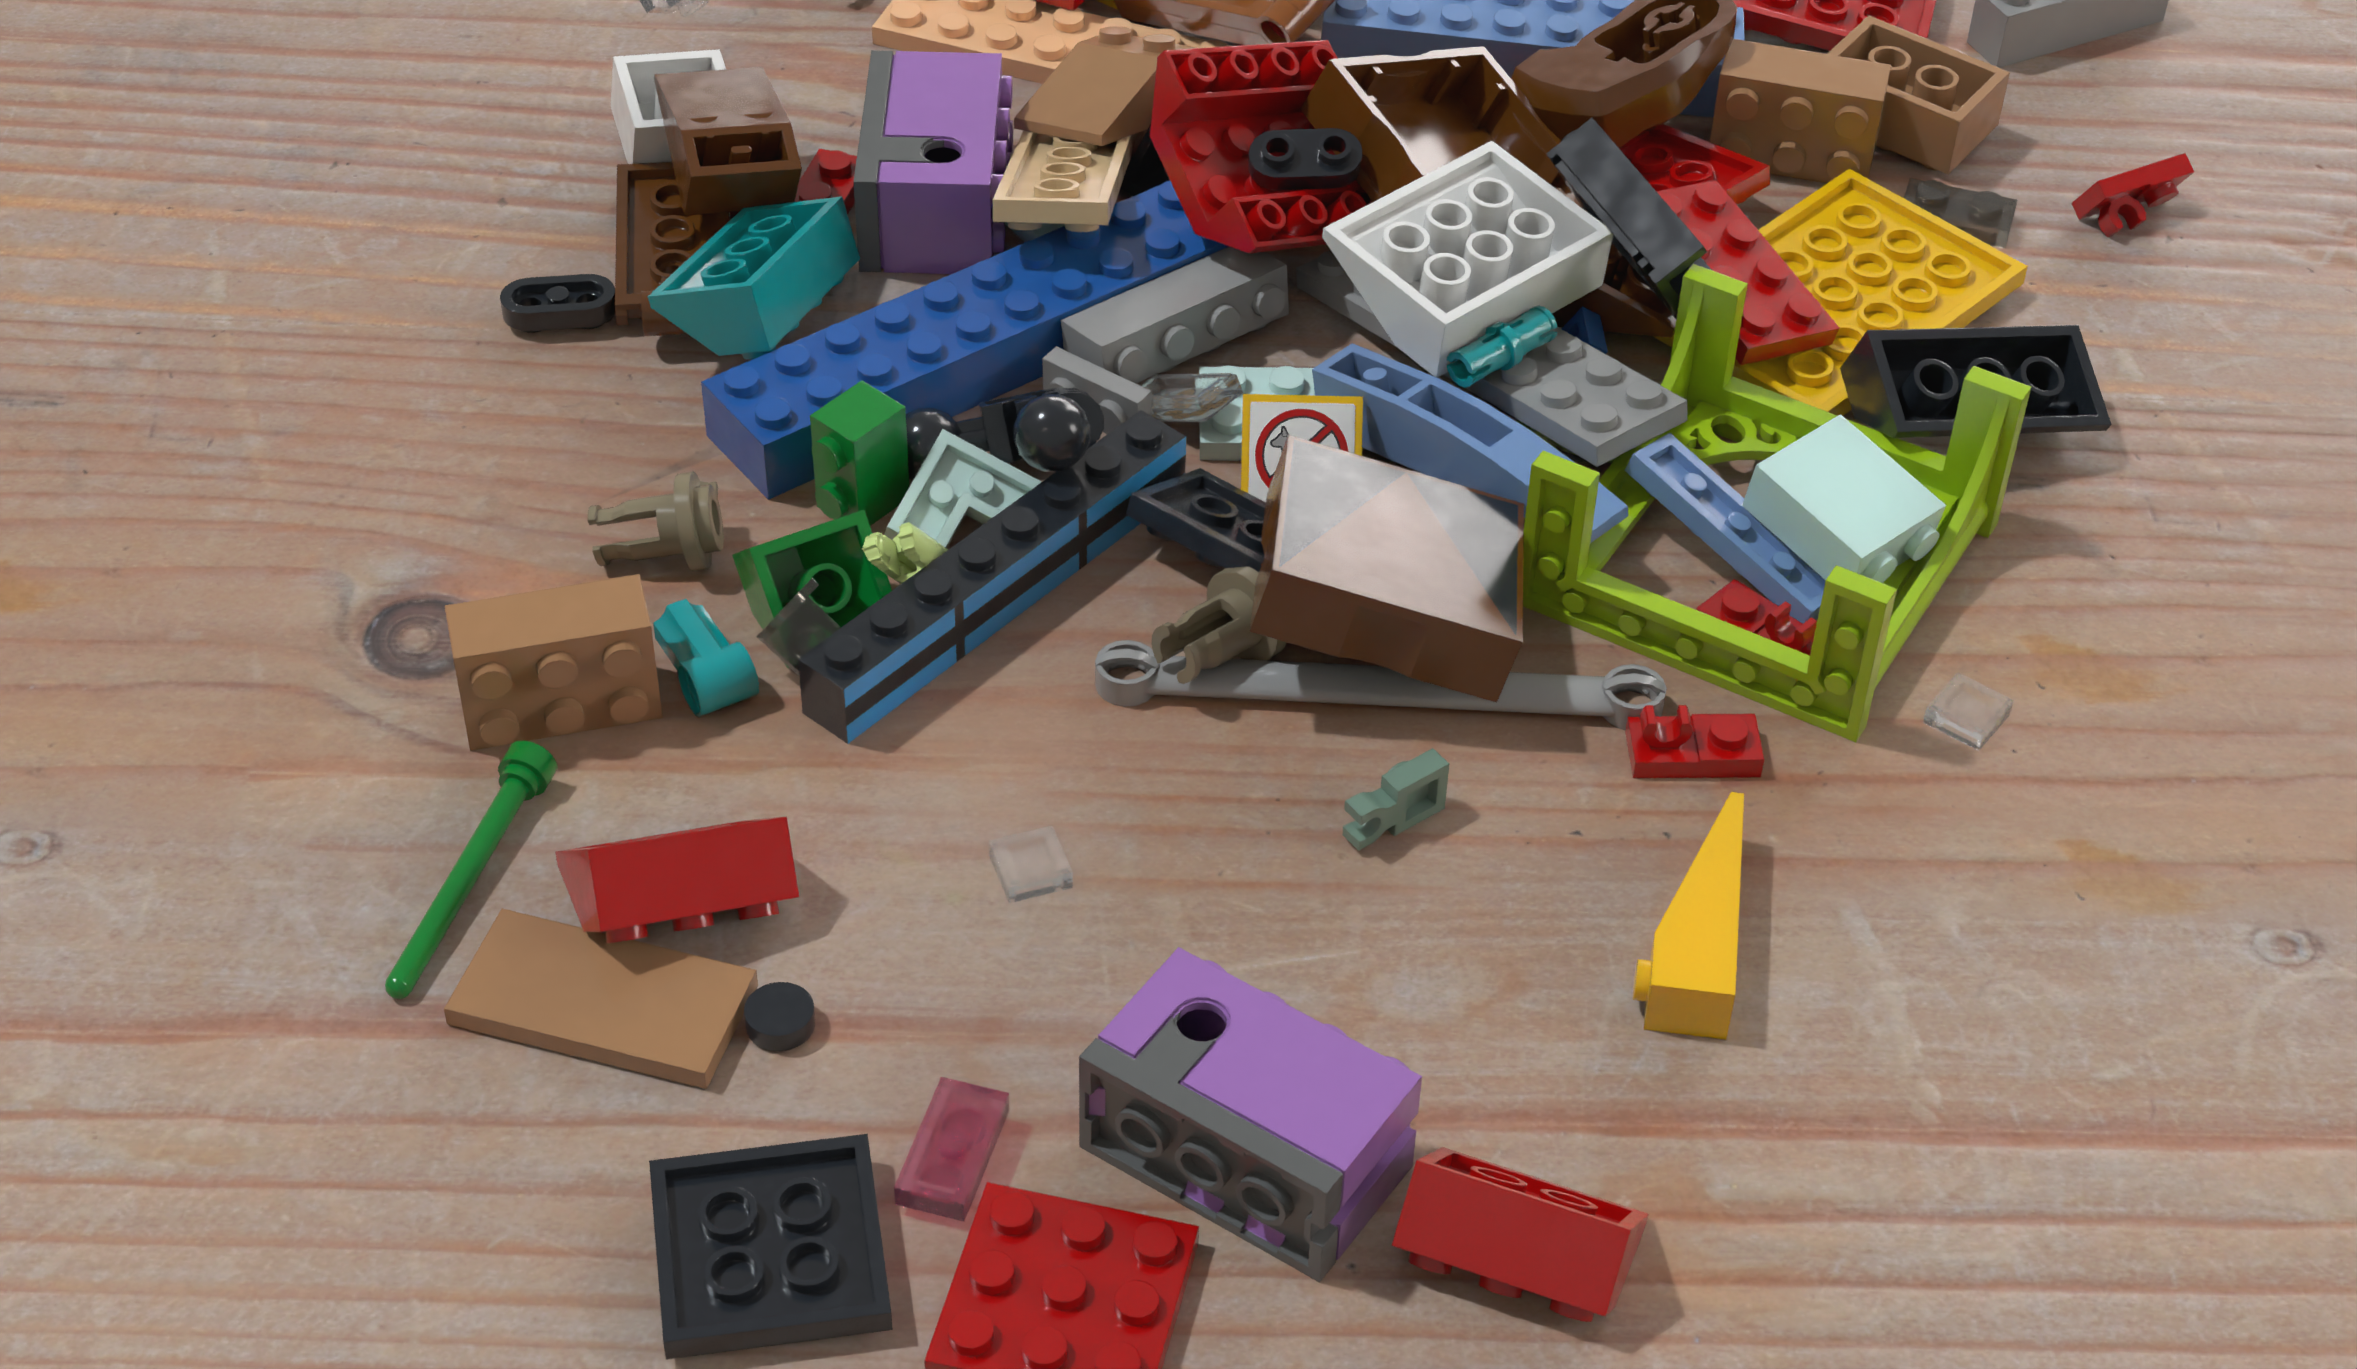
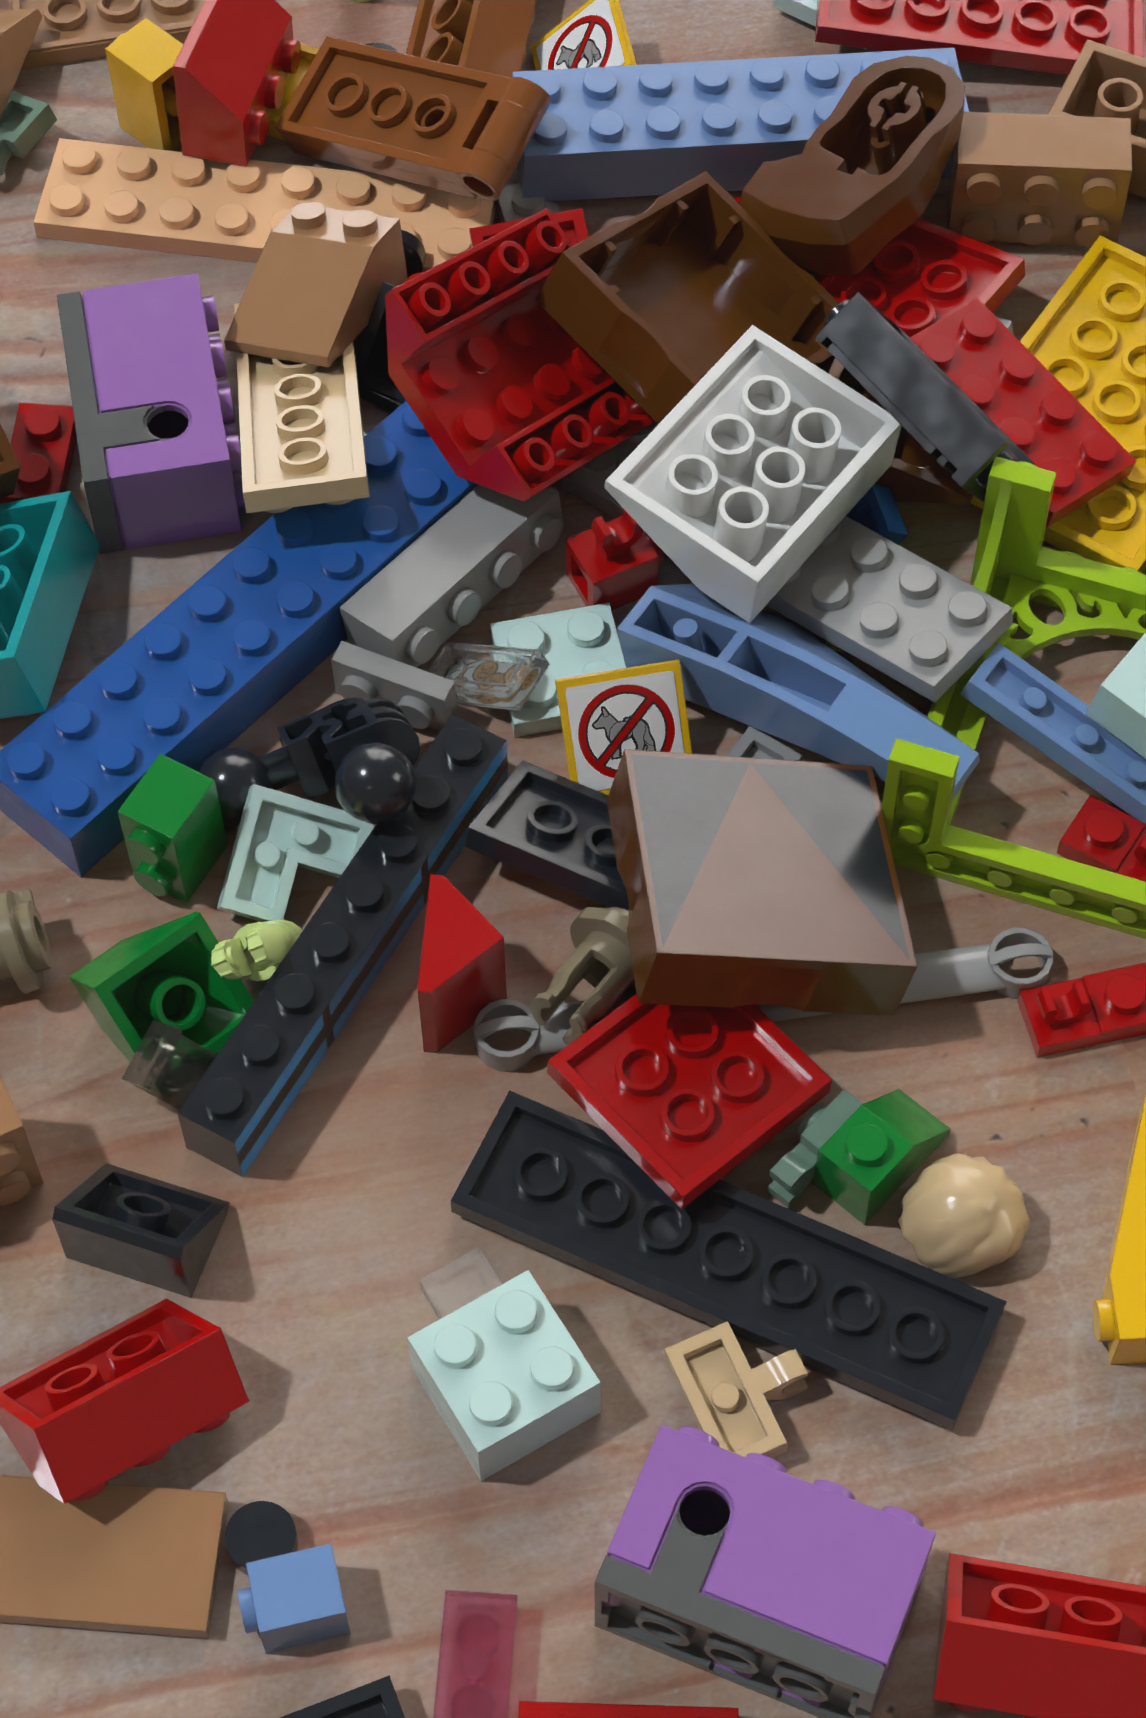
camera: 10 degrees left, 15 degrees up
teal piece [653,599,759,717] -> none
black plate [1248,128,1362,190] -> none
teal pin [1446,305,1558,388] -> none
none -> black slope [52,1163,230,1298]
none -> medium blue brick [237,1543,351,1654]
none -> light aqua brick [407,1270,601,1481]
none -> red slope [418,874,507,1053]
none -> black plate [450,1090,1007,1430]
none -> red plate [547,994,832,1209]
none -> red brick [566,508,663,611]
none -> tan plate [665,1321,808,1458]
none -> green slope [813,1089,951,1225]
none -> tan hair [898,1154,1030,1279]

